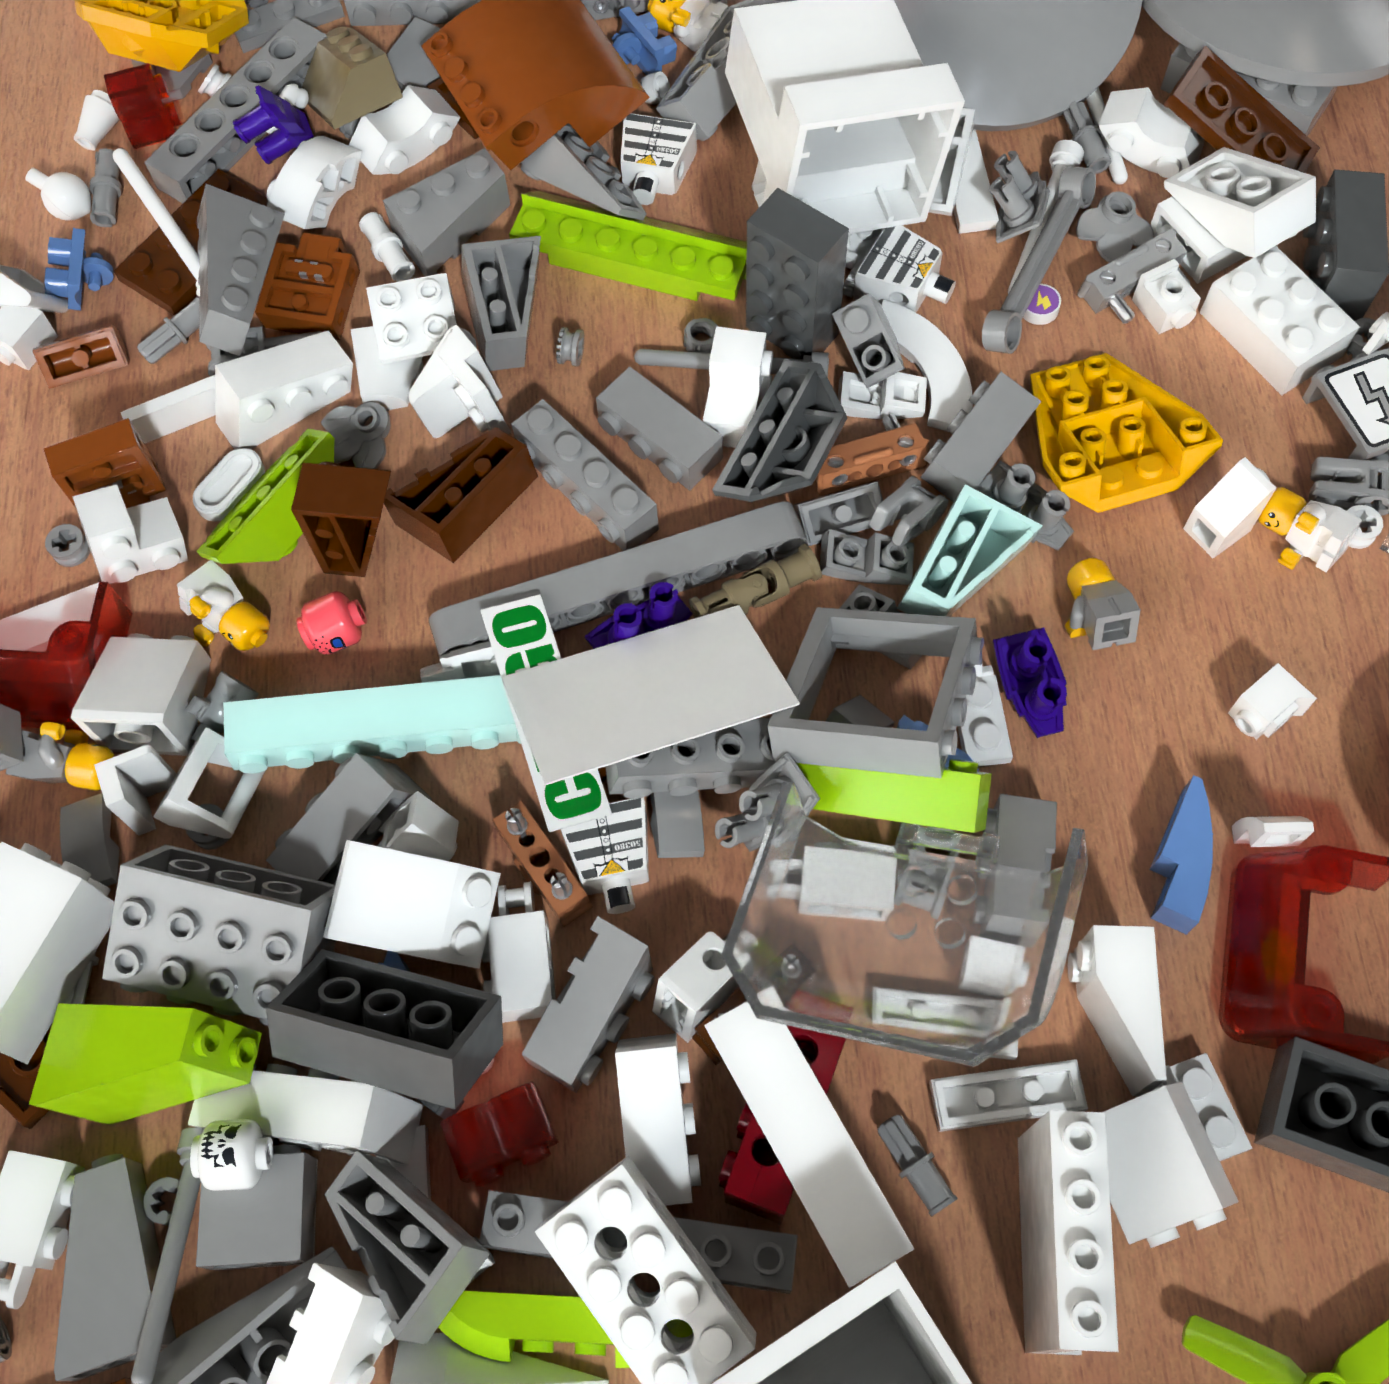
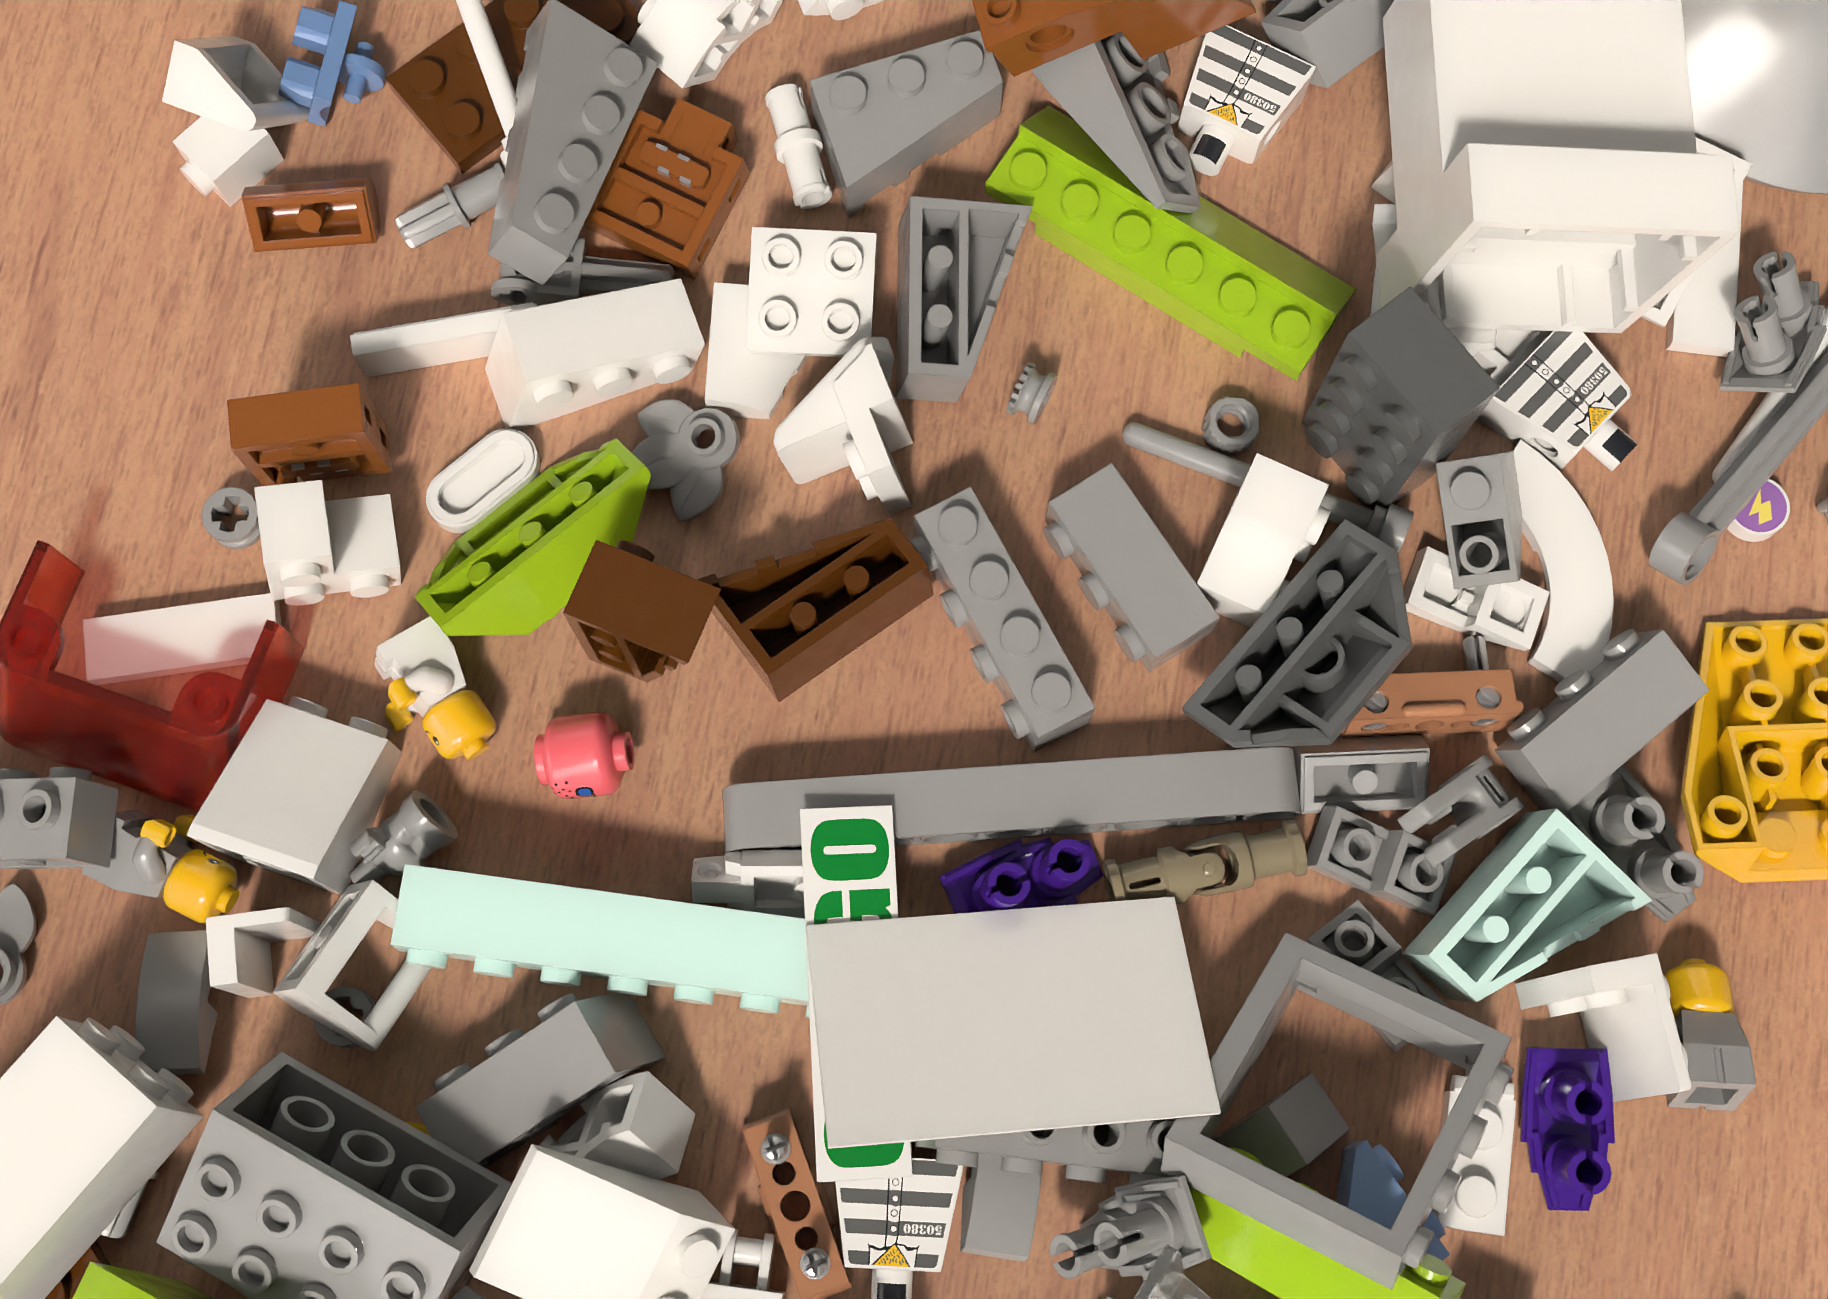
camera: 10 degrees right, 10 degrees up
none -> white bracket [1515,953,1691,1102]

